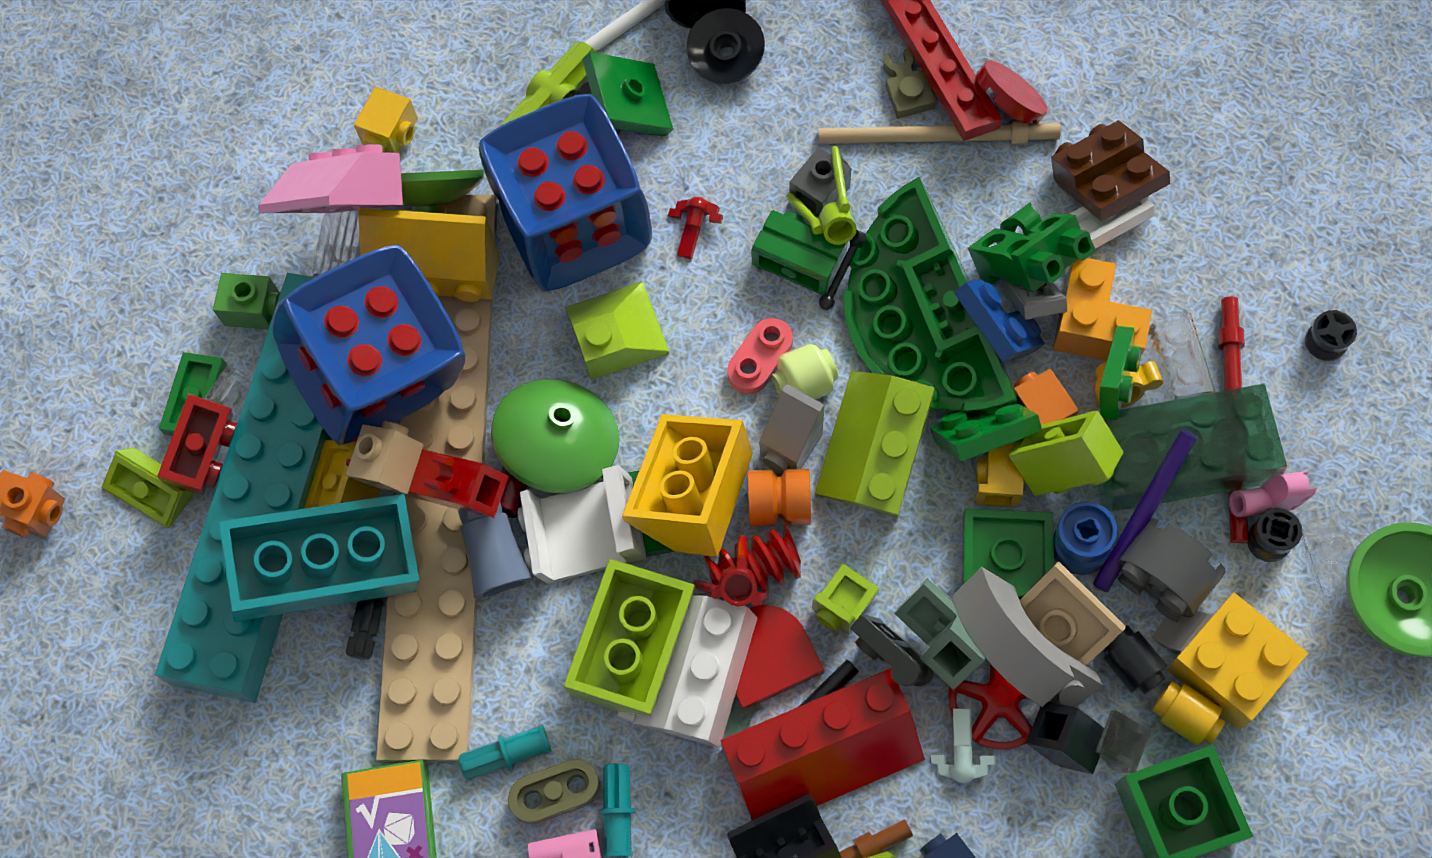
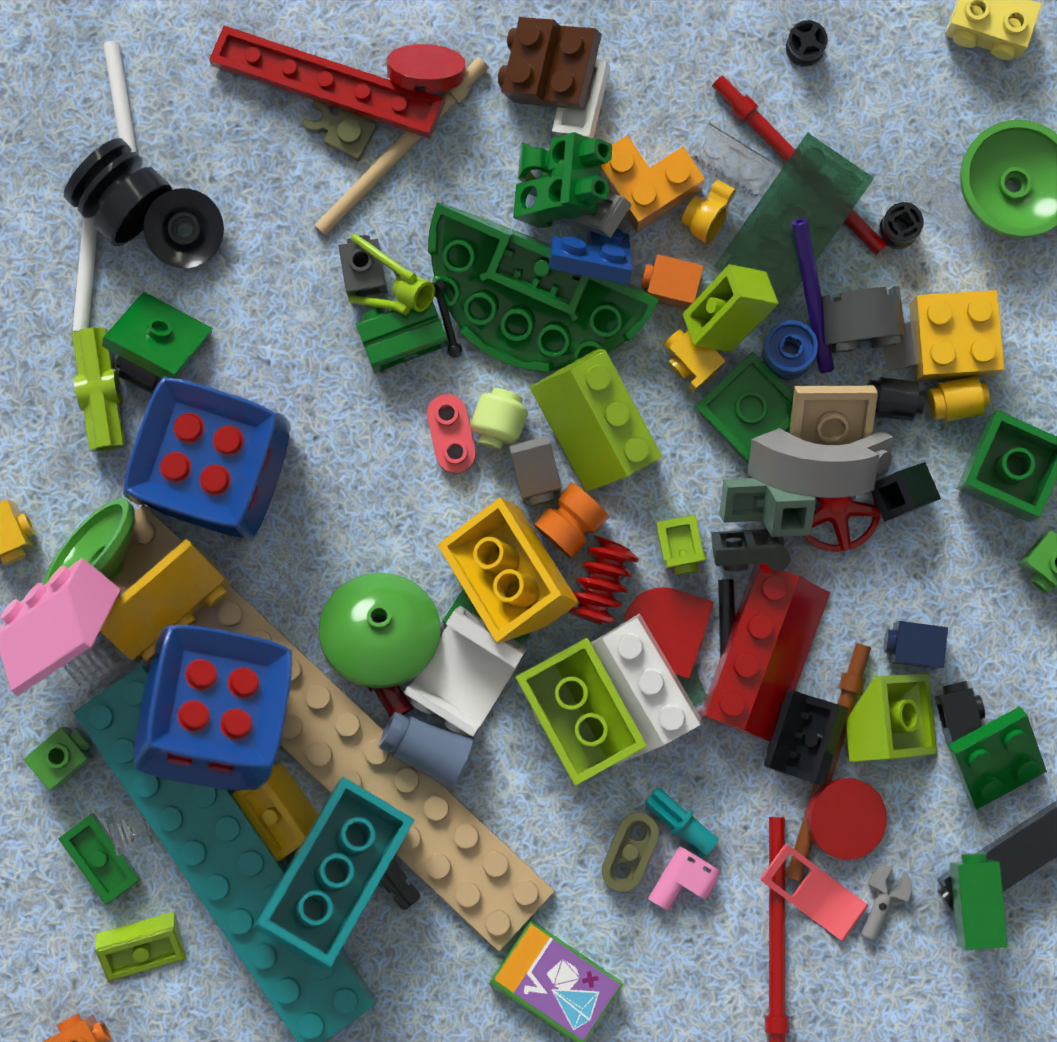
camera: 50 degrees left, 15 degrees up
red brick [157,394,237,495] -> none
tan brick [346,421,424,494] -> none
red brick [346,436,509,518] -> none
teal axle [459,724,552,780] -> none
lime slope [565,281,669,380] -> none
red piece [668,196,723,259] -> none
red plant [693,535,769,607] -> none
green plate [930,402,1043,462] -> none
light aqua piece [931,709,996,783] -> none
clear smoke slope [1095,710,1151,773] -> none
green plate [1100,326,1141,420] -> none
bright pink piece [1229,471,1317,517] -> none

